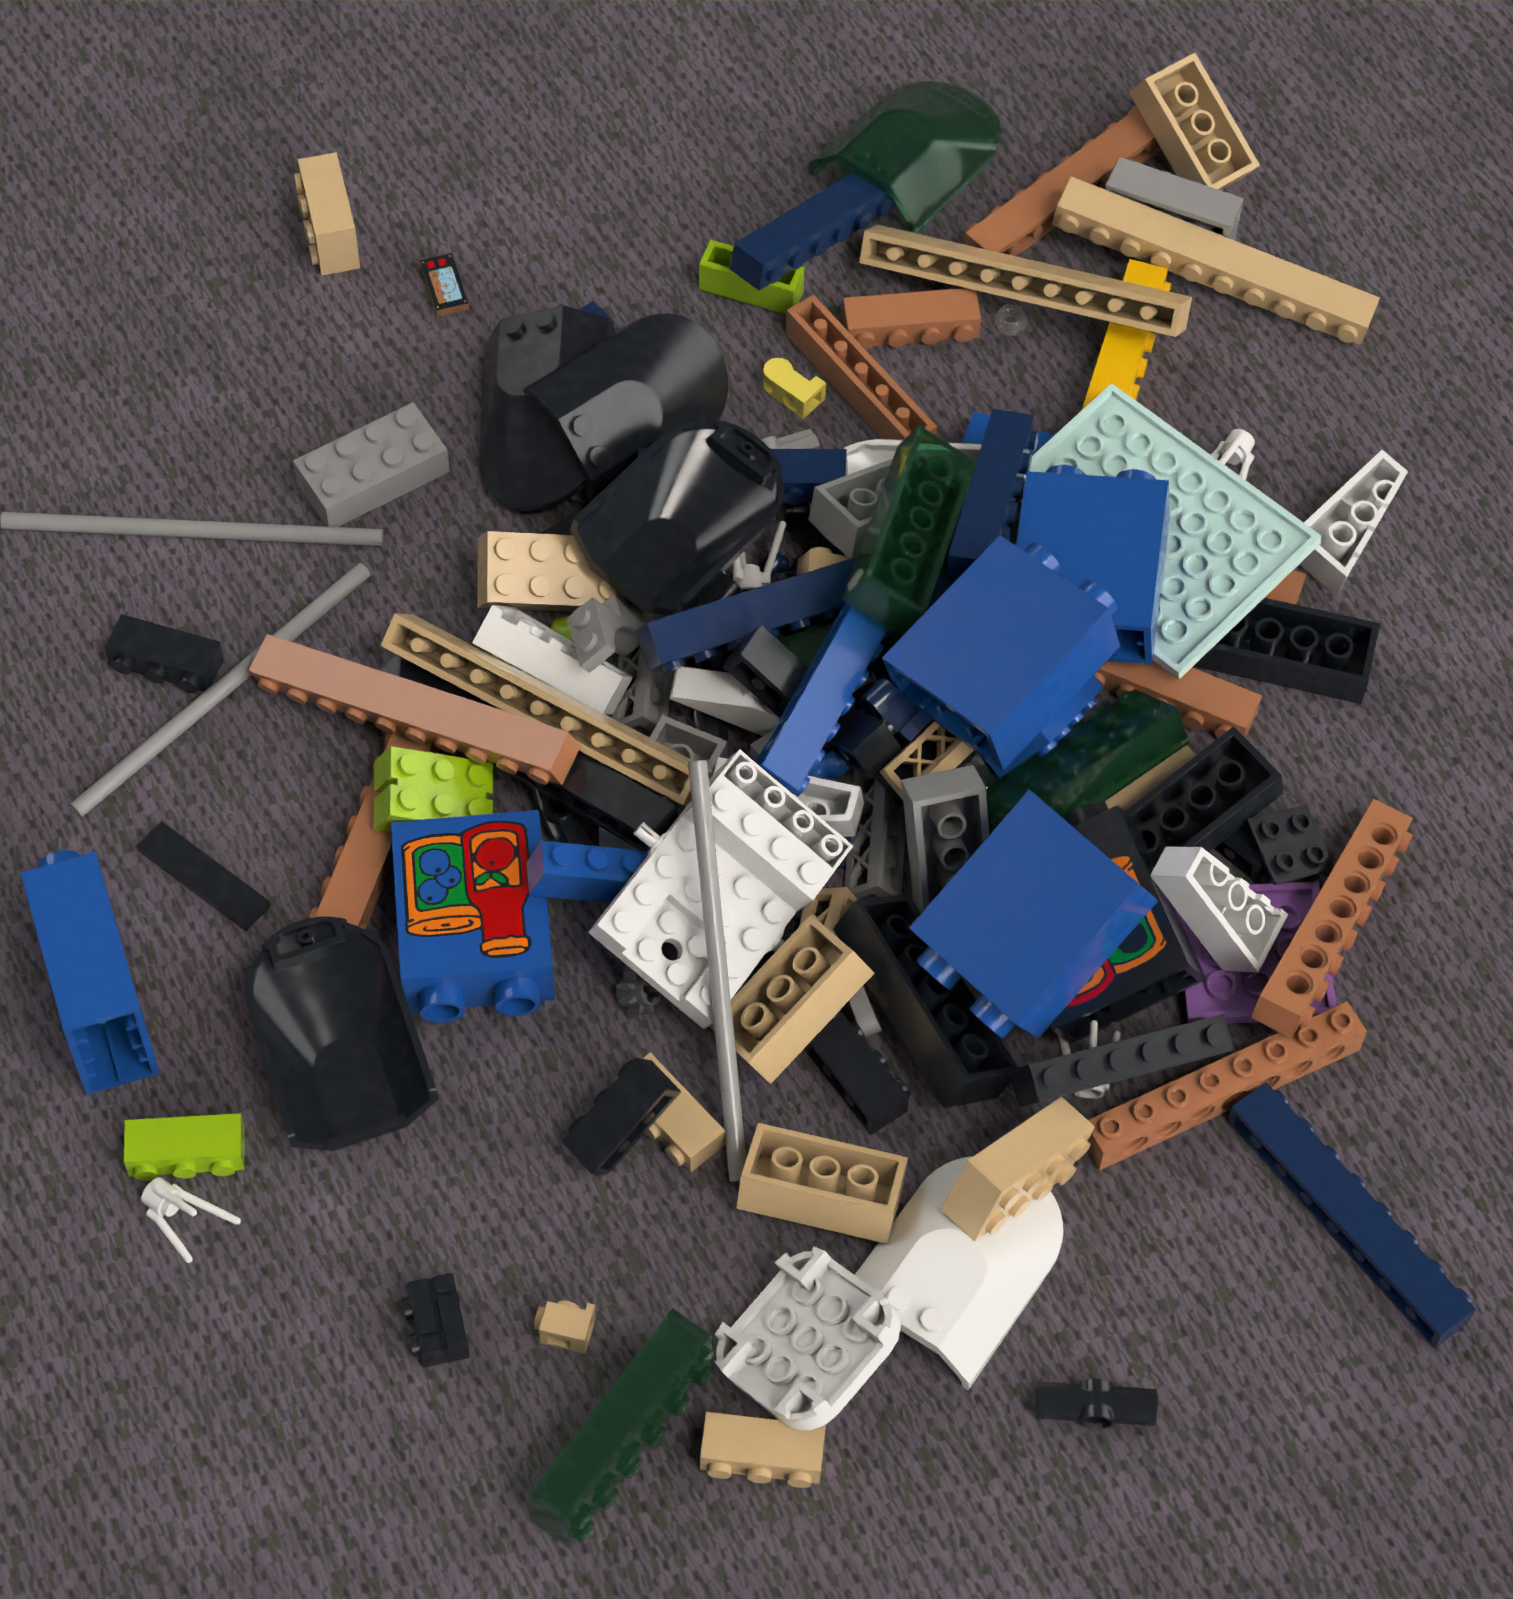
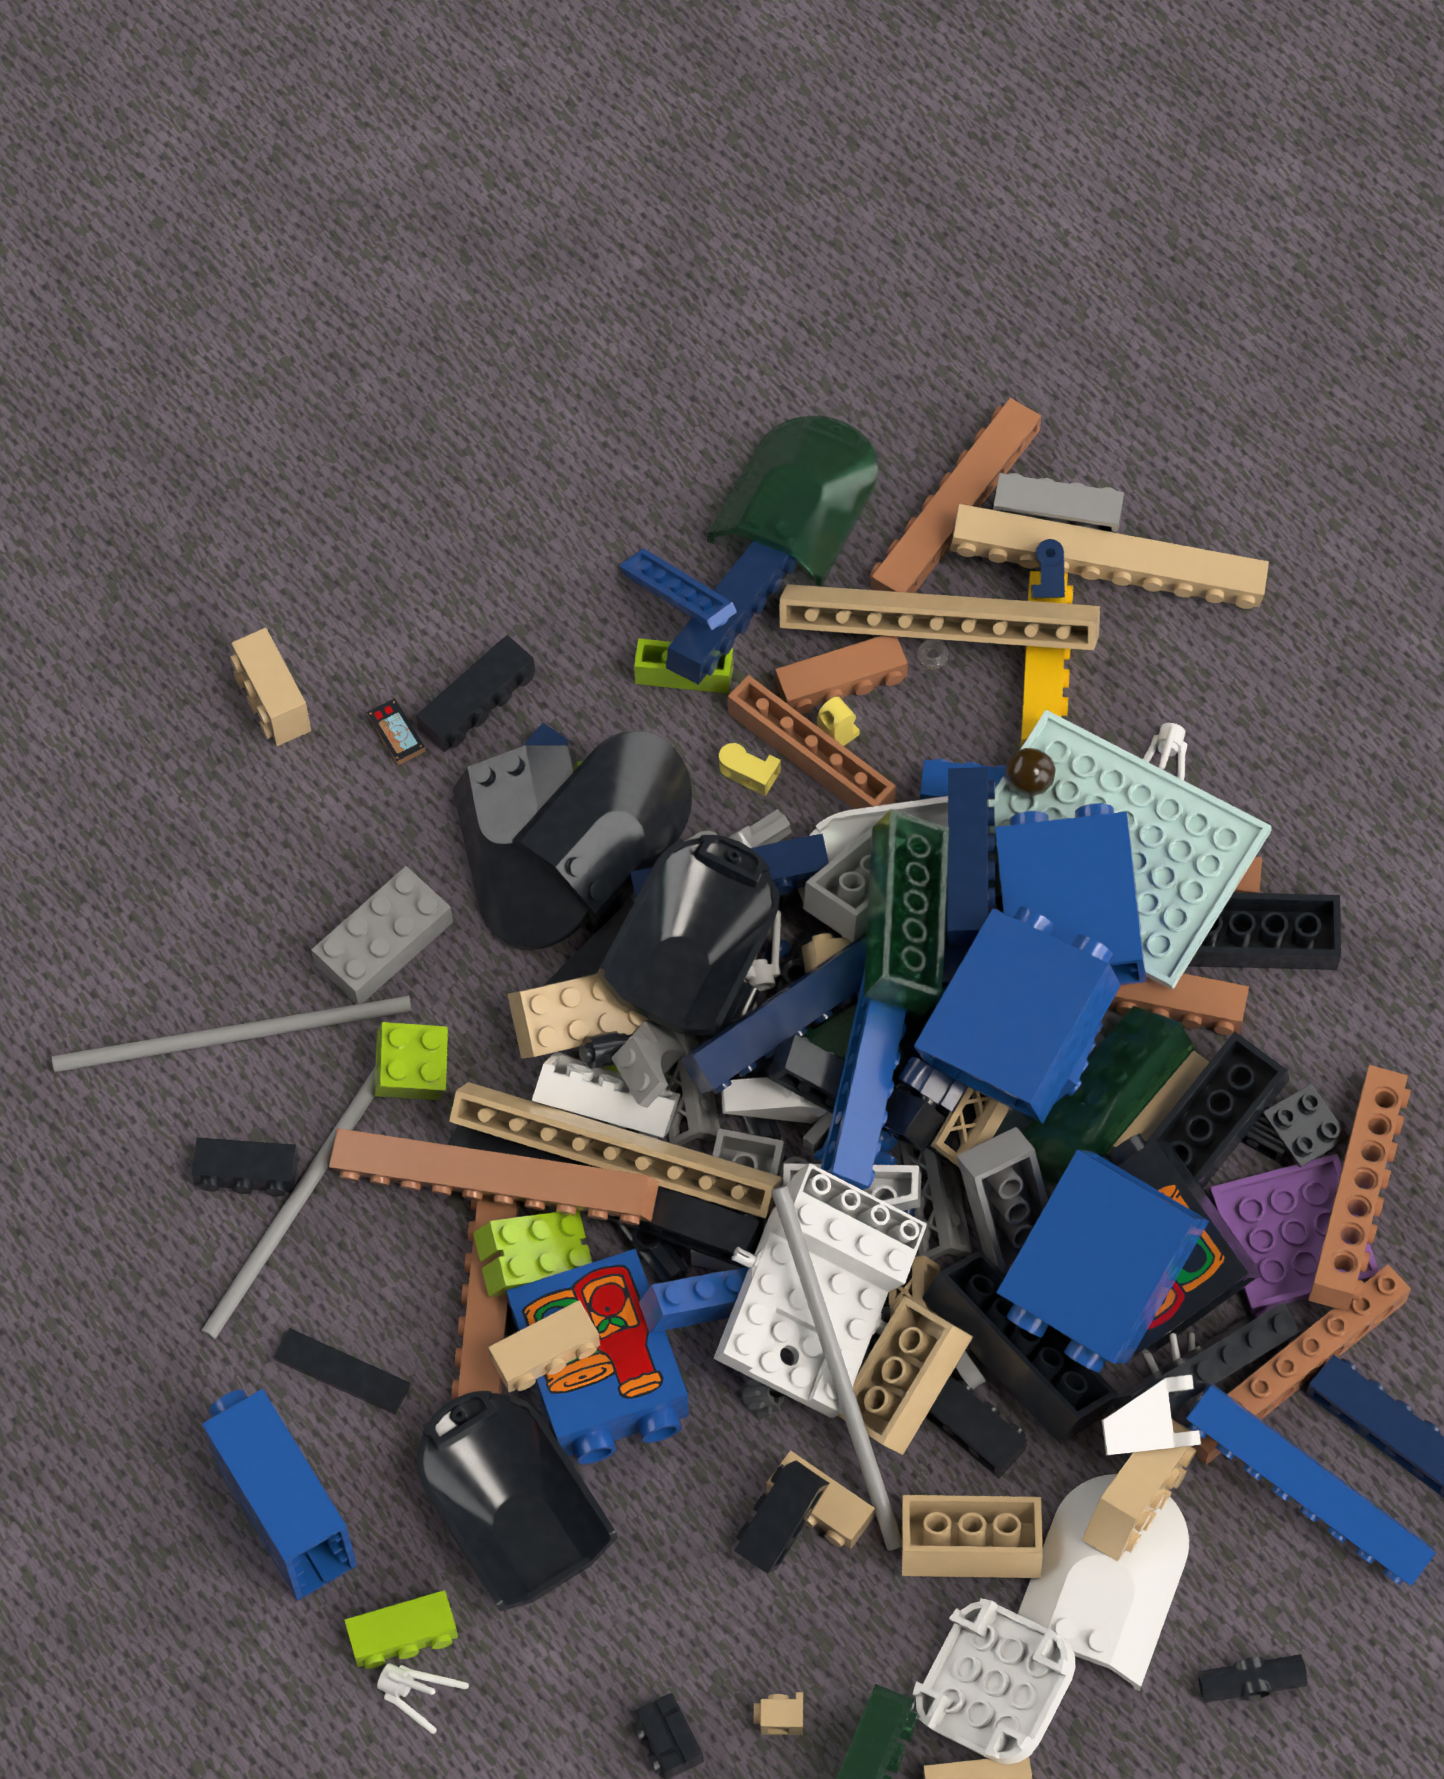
camera: 10 degrees left, 5 degrees up
tan brick [1129,53,1260,190] -> none
white wedge [1150,847,1288,972] -> none
white wedge [1299,450,1408,595] -> none
none -> lime brick [374,1022,448,1100]
none -> black brick [416,635,535,752]
none -> tan brick [488,1300,600,1393]
none -> black brick [579,1031,629,1069]
none -> blue plate [619,548,737,630]
none -> light yellow leg [817,697,860,746]
none -> dark brown hair [1004,748,1056,797]
none -> dark blue leg [1031,539,1065,598]
none -> white flag [1102,1375,1201,1455]
none -> blue brick [1185,1382,1436,1586]

